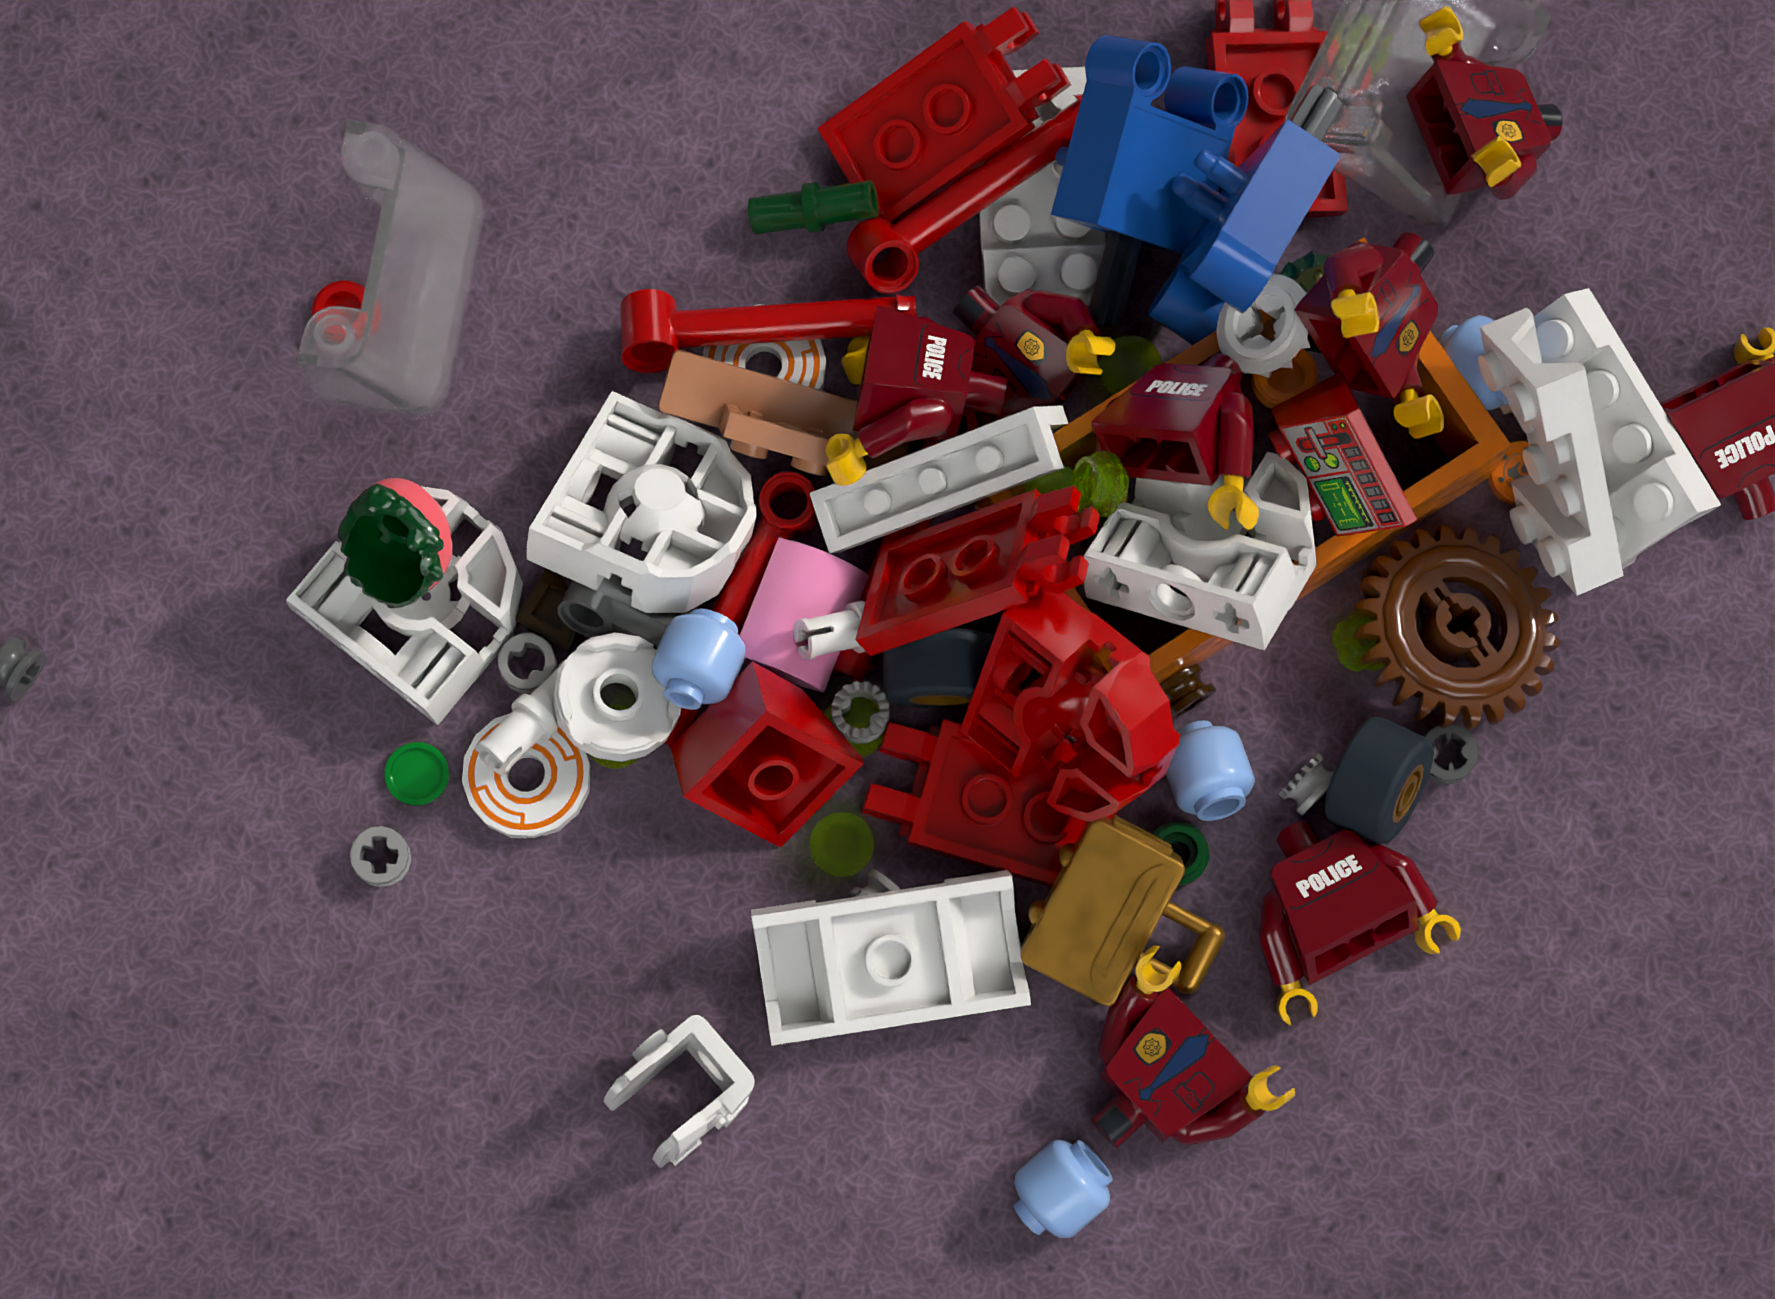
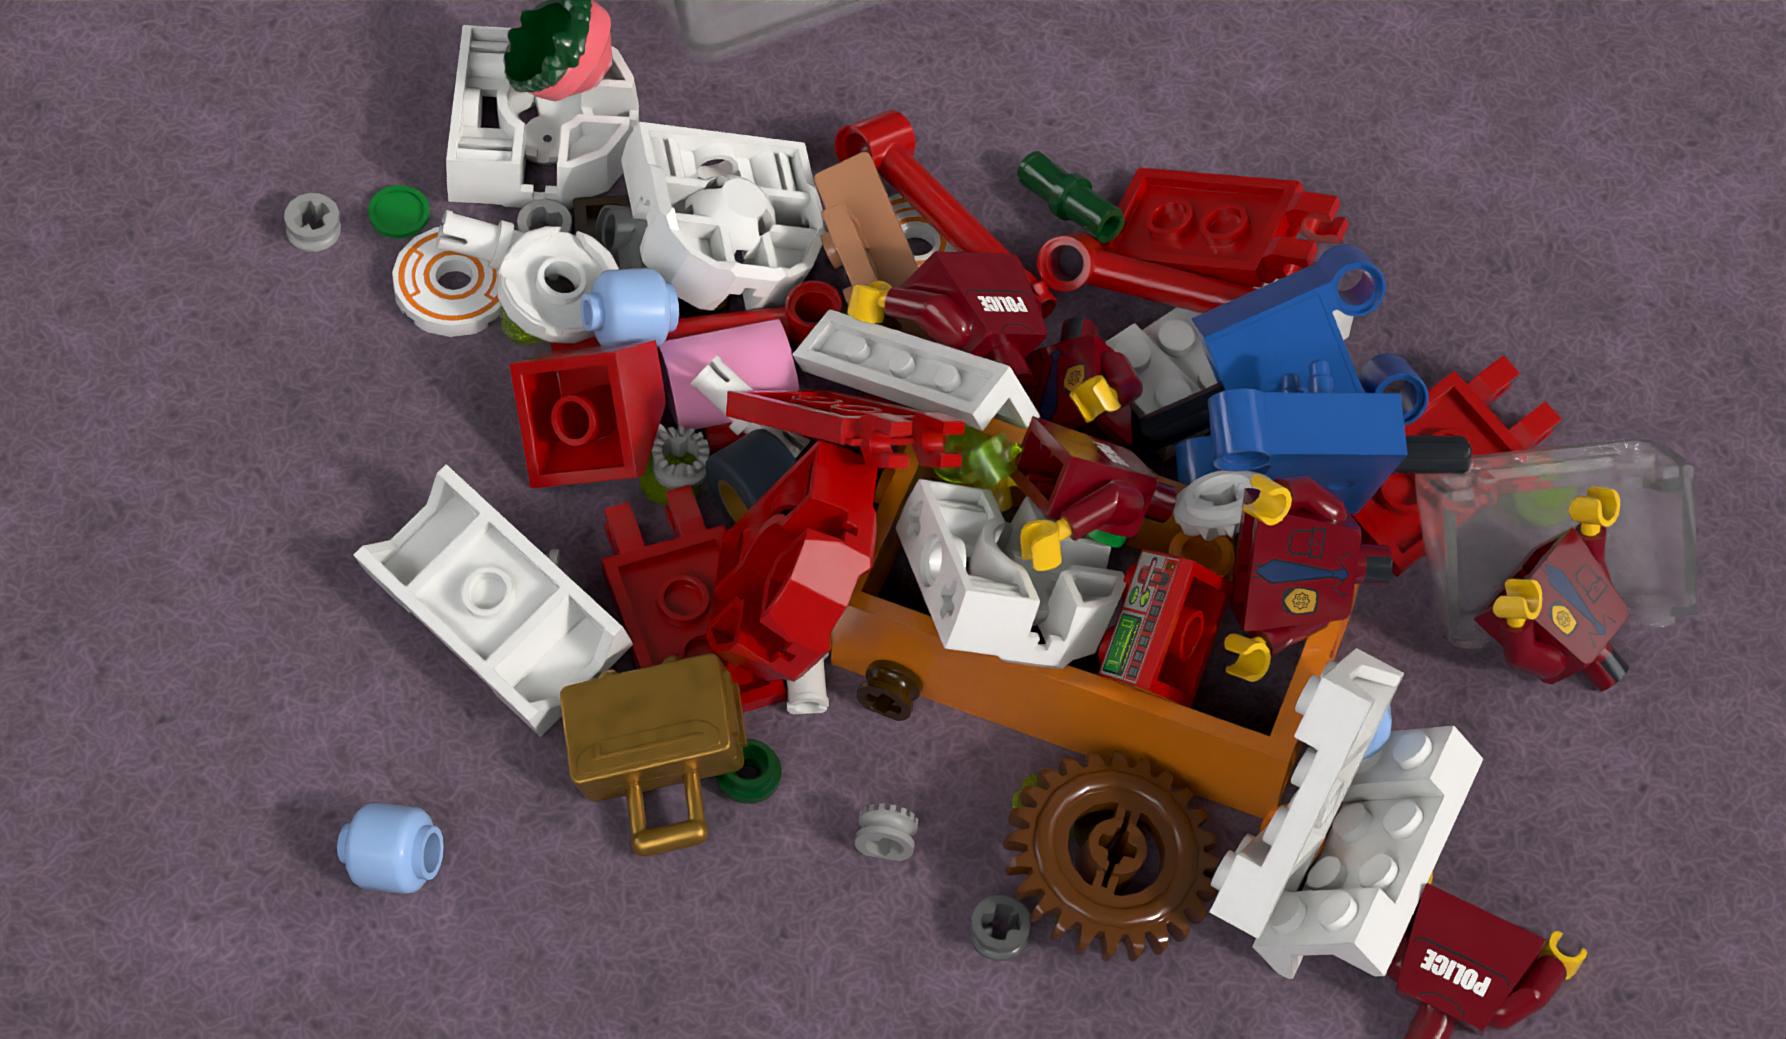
camera: 50 degrees right, 20 degrees down
white piece [604,1015,755,1168] -> none
clear neon green plate [810,812,874,877] -> none
dark red torso [1091,945,1295,1149] -> none
light blue head [1166,721,1255,821] -> none
dark red torso [1259,820,1461,1025] -> none
black wheel [1325,717,1434,844] -> none

